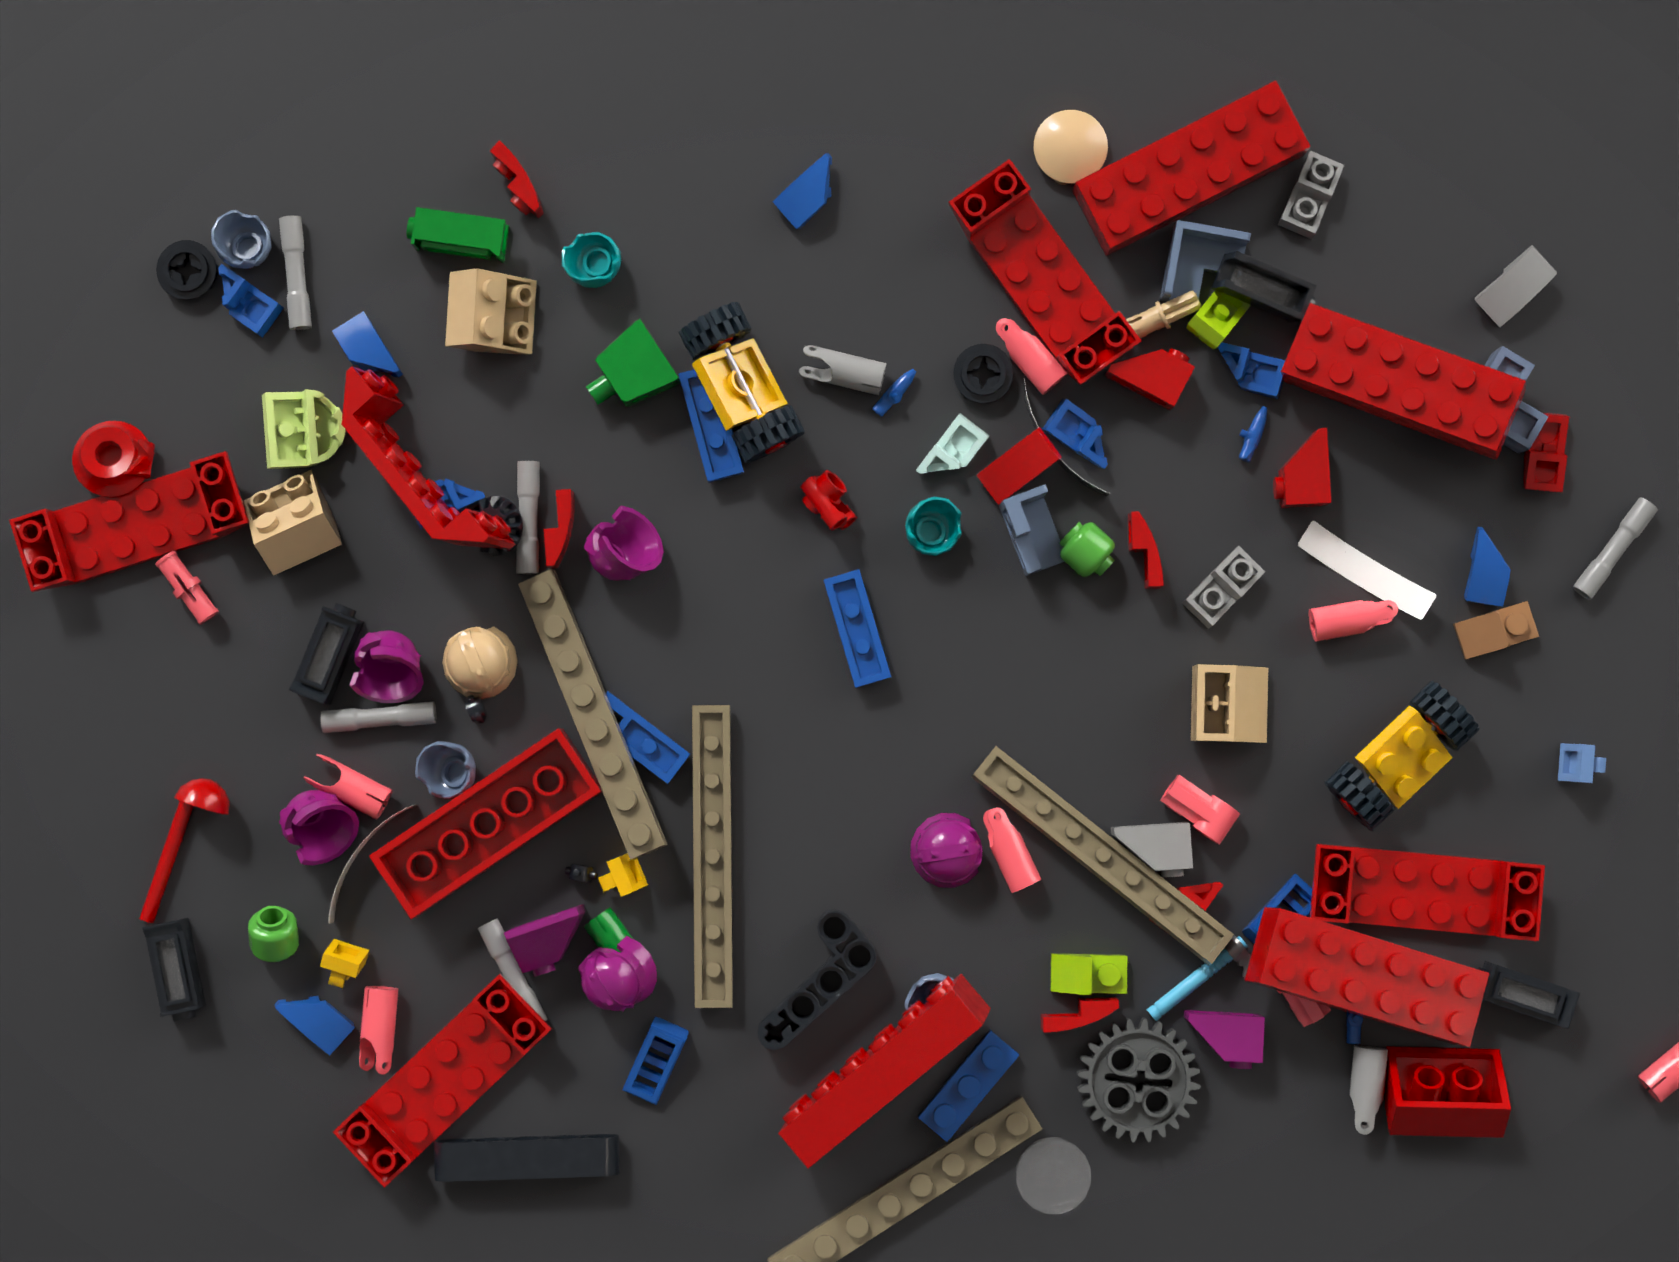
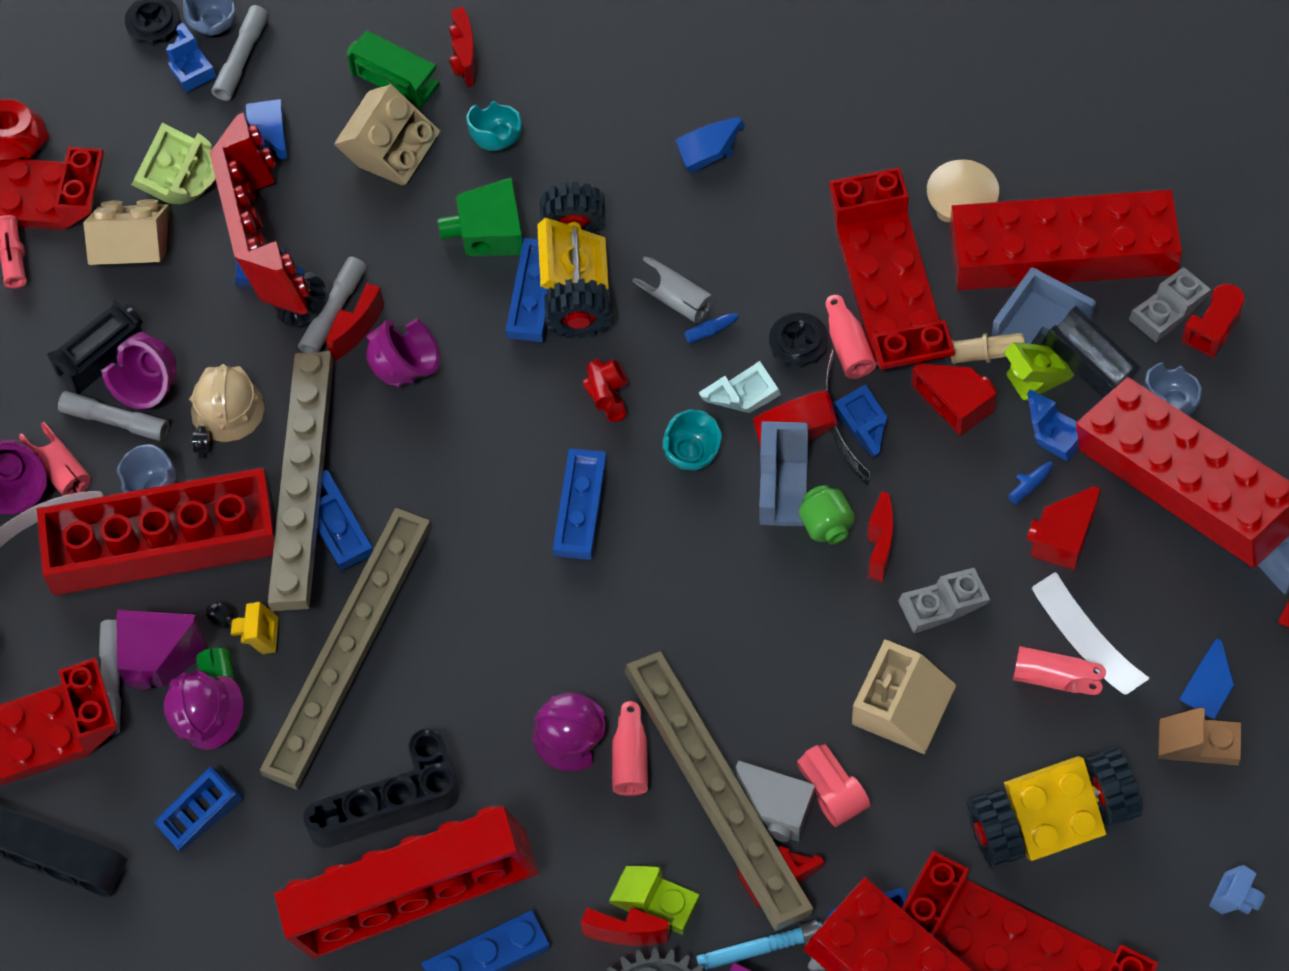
camera: 25 degrees right, 25 degrees down
none -> sand blue hair [1144,362,1203,416]
none -> red leg [1181,284,1245,359]

